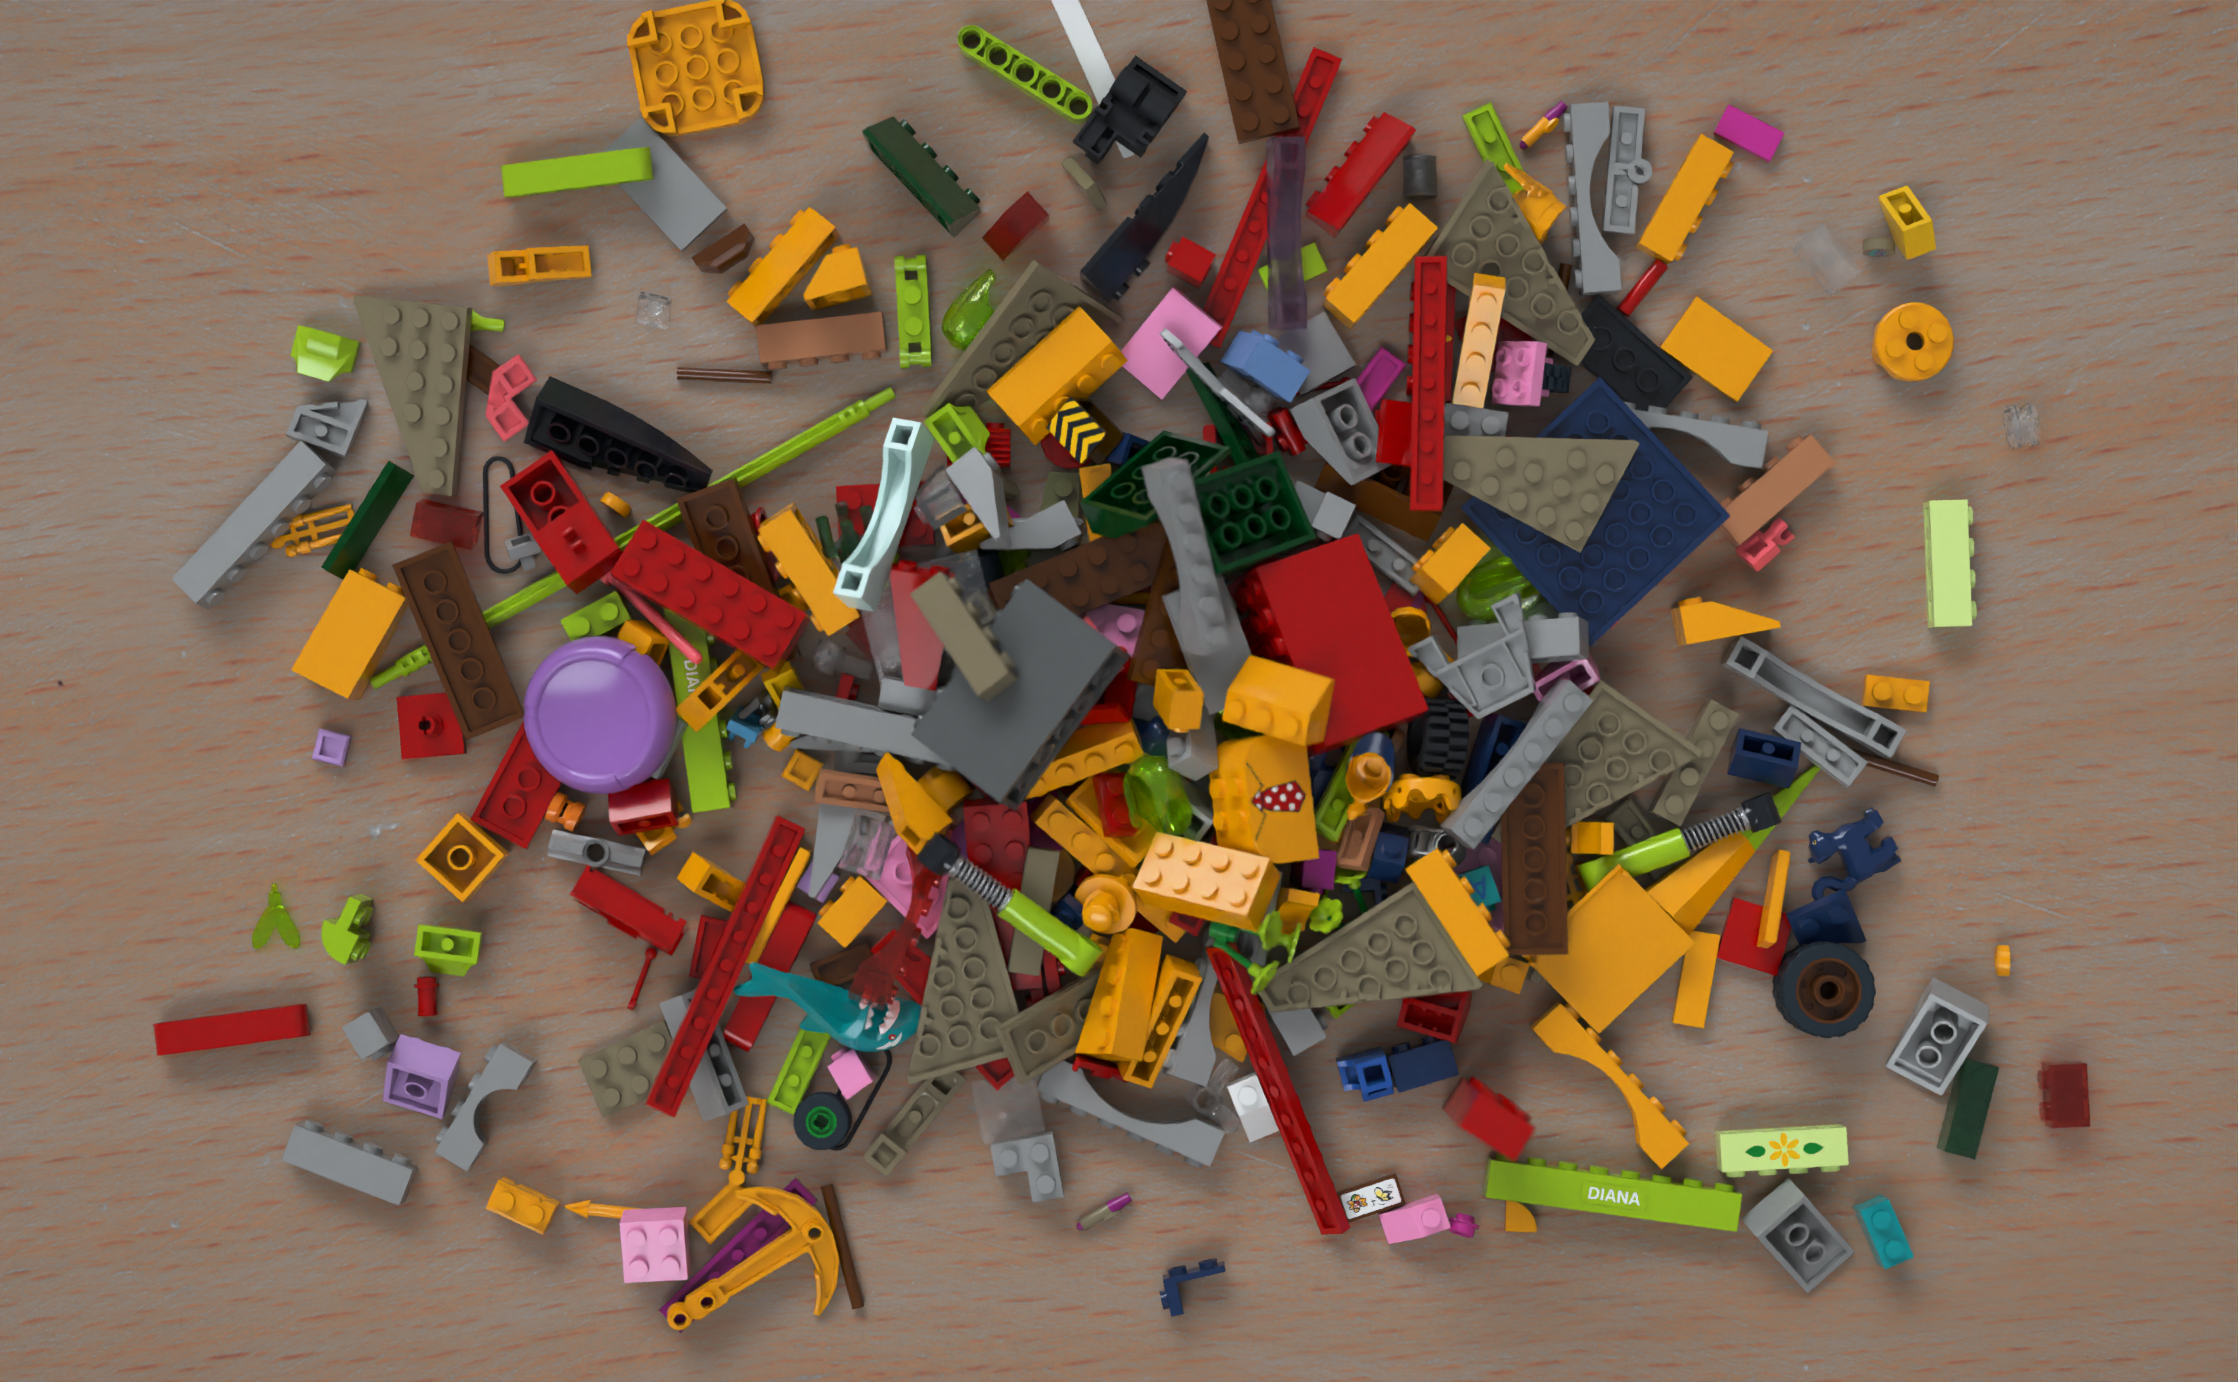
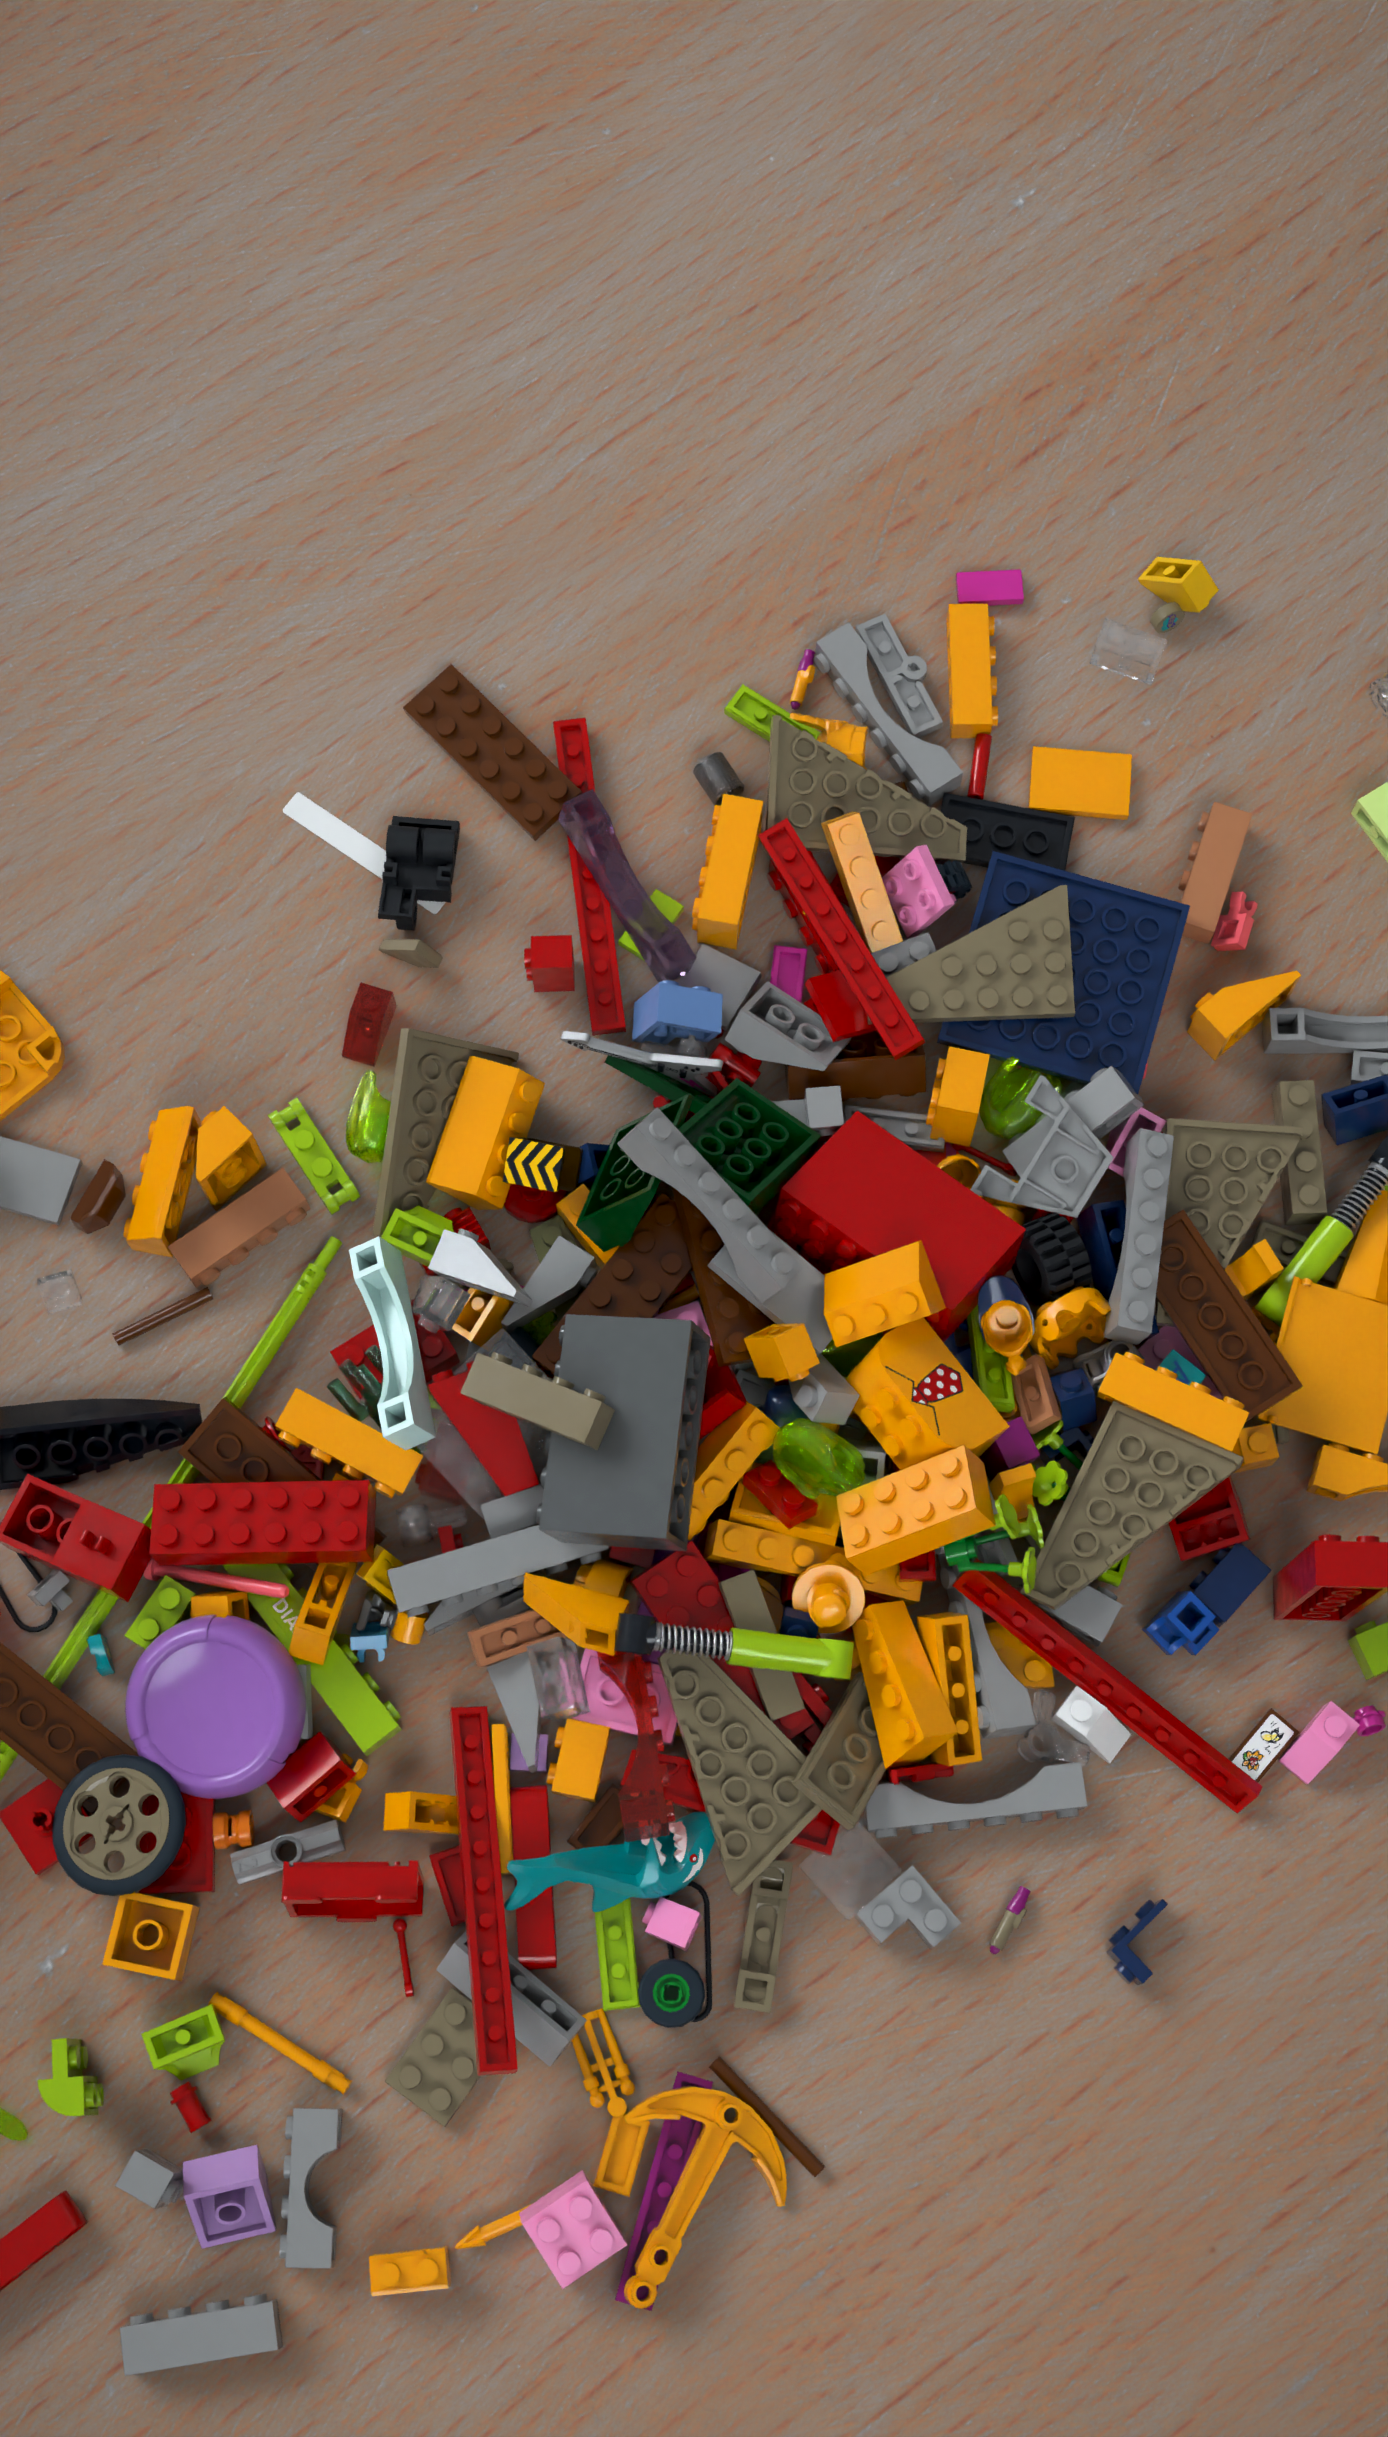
camera: 30 degrees left, 15 degrees down
light orange tile [600,492,632,519] -> none
light orange tile [781,749,824,791] -> none
dark green slope [862,116,981,238] -> none
lime beam [957,25,1093,124] -> none
black wedge [1080,133,1209,303] -> none
bright pink tile [1121,286,1222,400] -> none
red slope [1305,112,1416,238] -> none
light grey arch [1624,402,1768,469] -> none
light orange plate [1871,302,1954,382] -> none
none -> wedge [52,1754,186,1896]
none -> teal tile [87,1634,115,1676]
none -> light orange piece [208,1992,353,2095]

